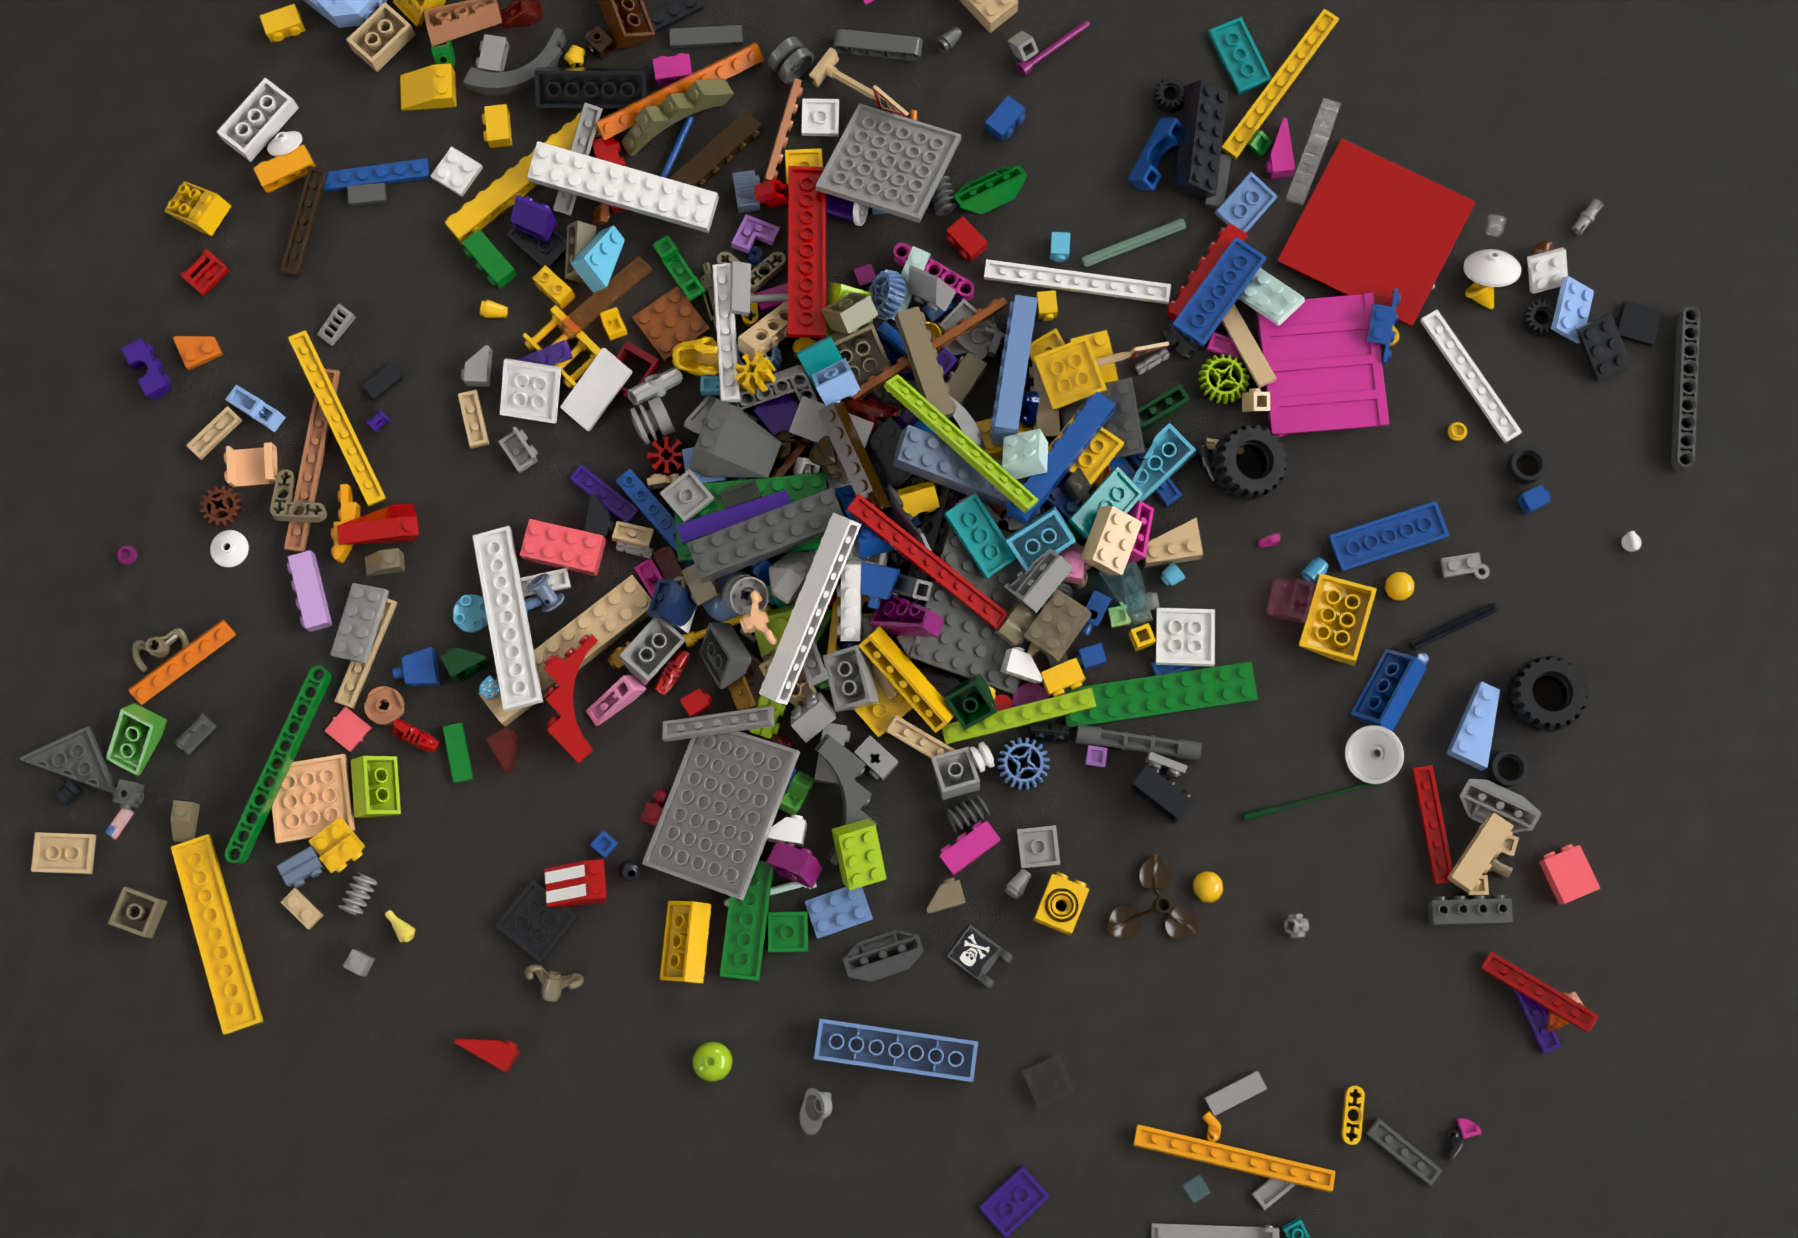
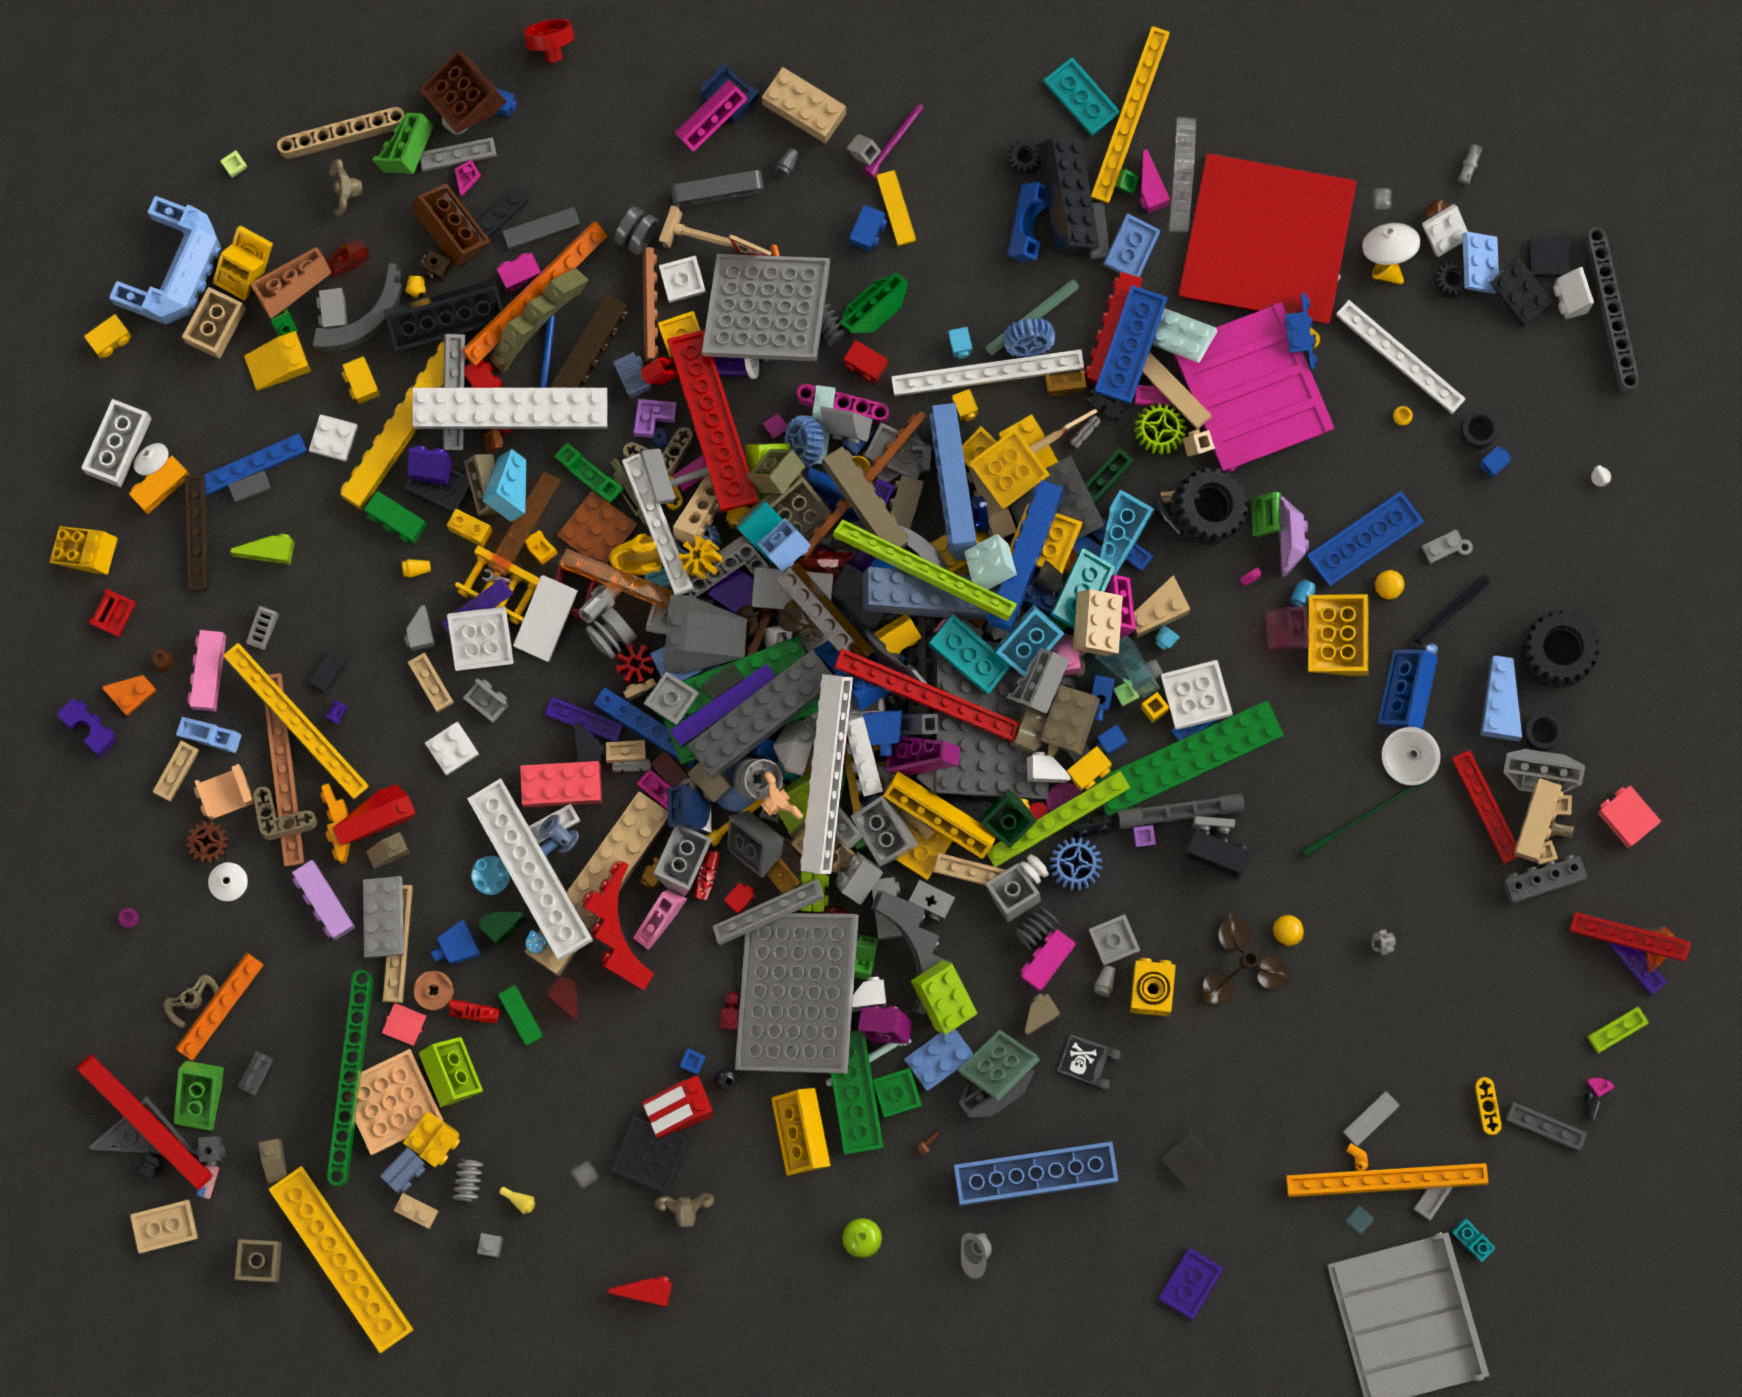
camera: 15 degrees left, 0 degrees up
none -> red beam [76,1053,213,1190]
none -> reddish brown hat [152,650,174,672]
none -> bright pink brick [188,630,226,712]
none -> lime slope [231,534,294,565]
none -> white plate [425,721,479,776]
none -> light grey hand [482,569,510,584]
none -> clear orange tile [559,549,674,609]
none -> clear plate [571,1161,599,1189]
none -> yellow tile [876,170,916,247]
none -> reddish brown hand [917,1131,940,1156]
none -> sand green plate [958,1029,1040,1101]
none -> medium blue gear [1003,317,1055,358]
none -> pearl gold hinge [1045,370,1086,397]
none -> bright green plate [1251,492,1283,537]
none -> lavender wedge [1279,497,1309,577]
none -> white slope [1553,267,1594,319]
none -> lime tile [1587,1006,1649,1054]

